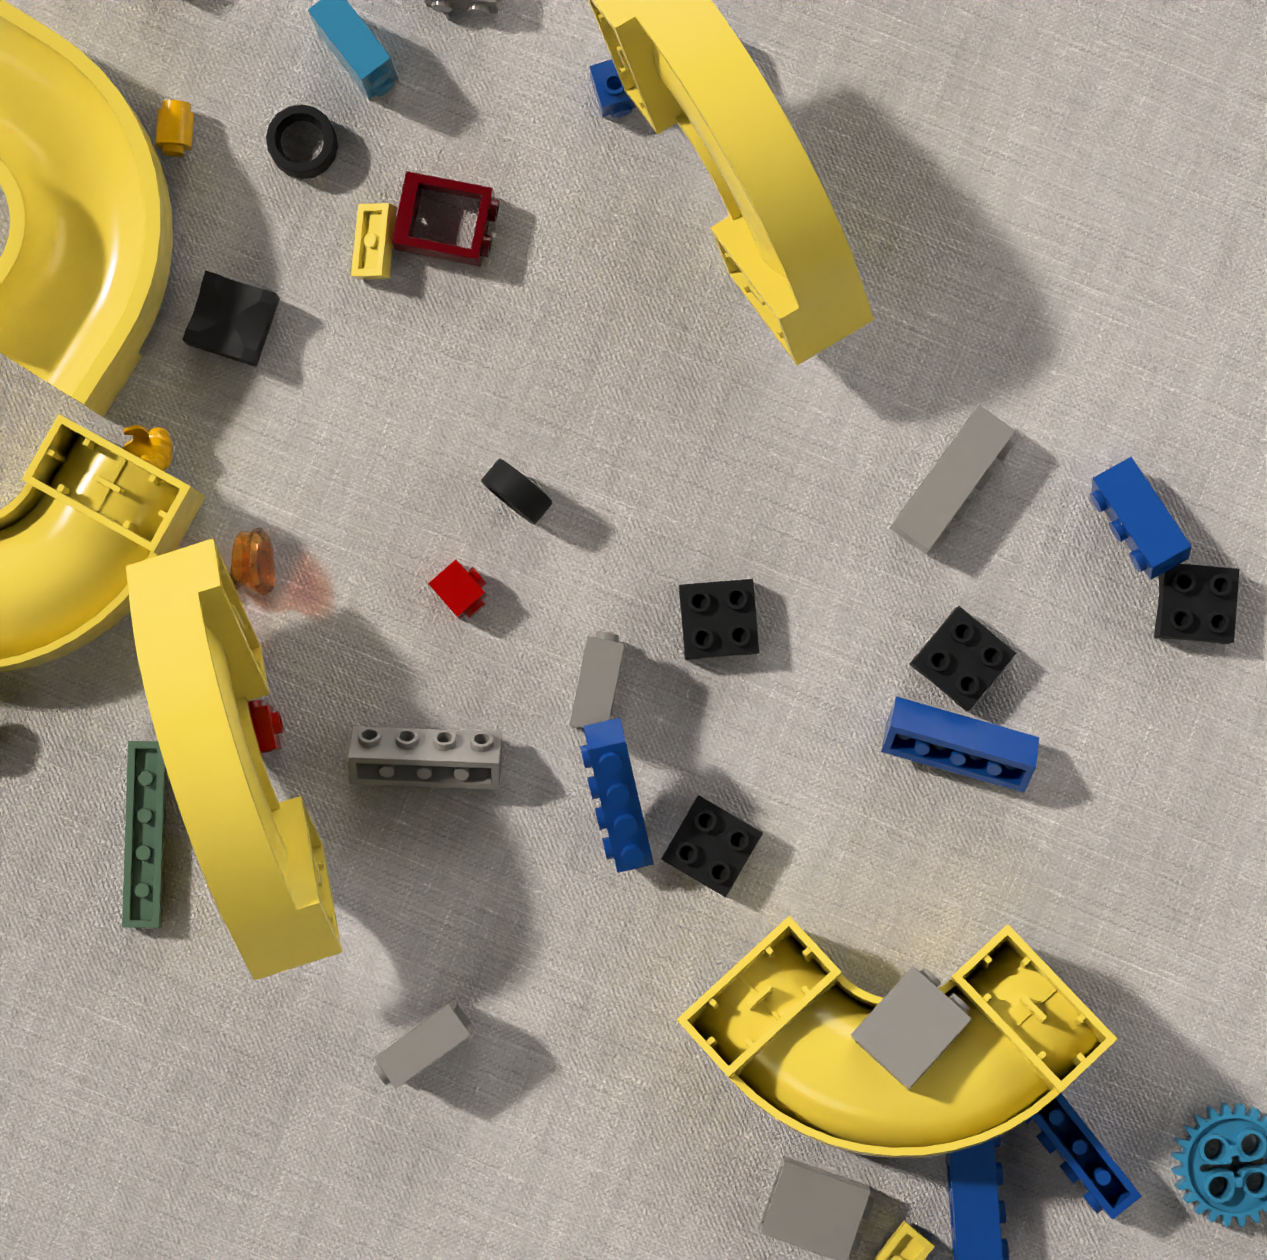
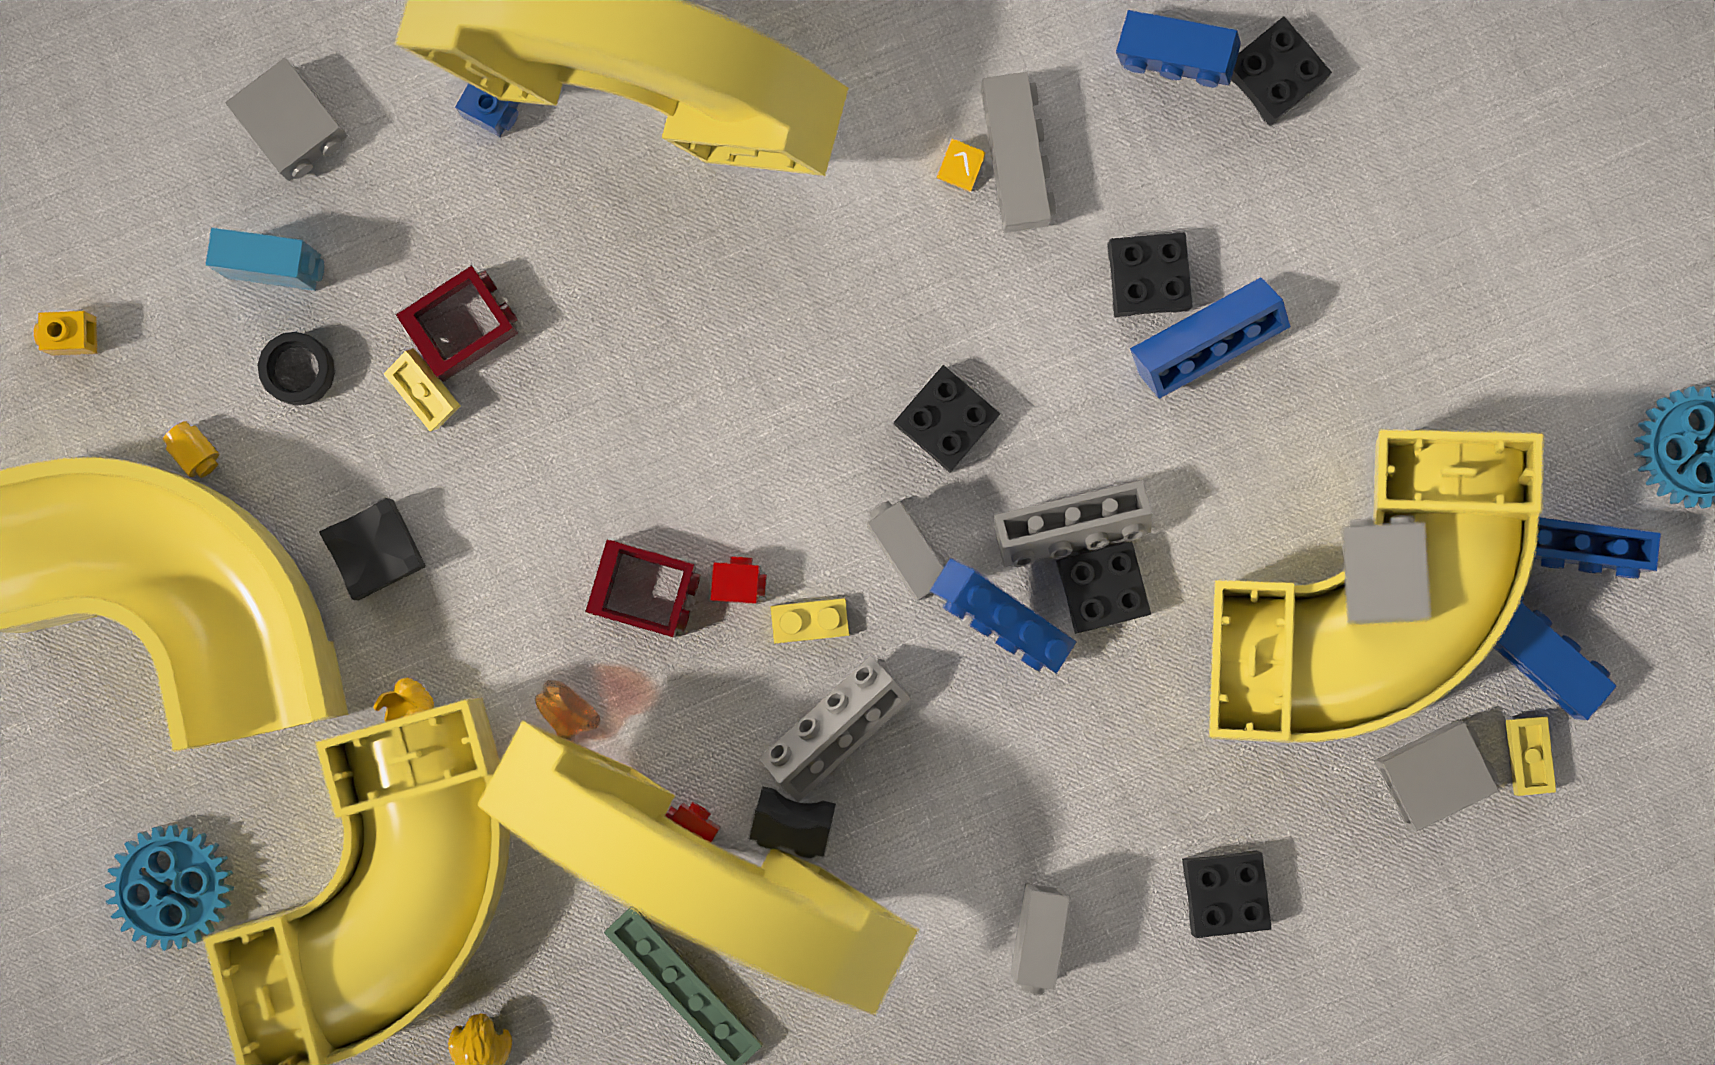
camera: 50 degrees left, 0 degrees up
black tyre [481,459,552,525] -> none
none -> dark red window [585,539,701,638]
none -> black brick [748,786,836,858]
none -> light yellow plate [770,598,849,644]
none -> yellow slope [936,139,986,192]
none -> light grey brick [994,480,1152,567]
none -> black brick [1182,850,1272,938]

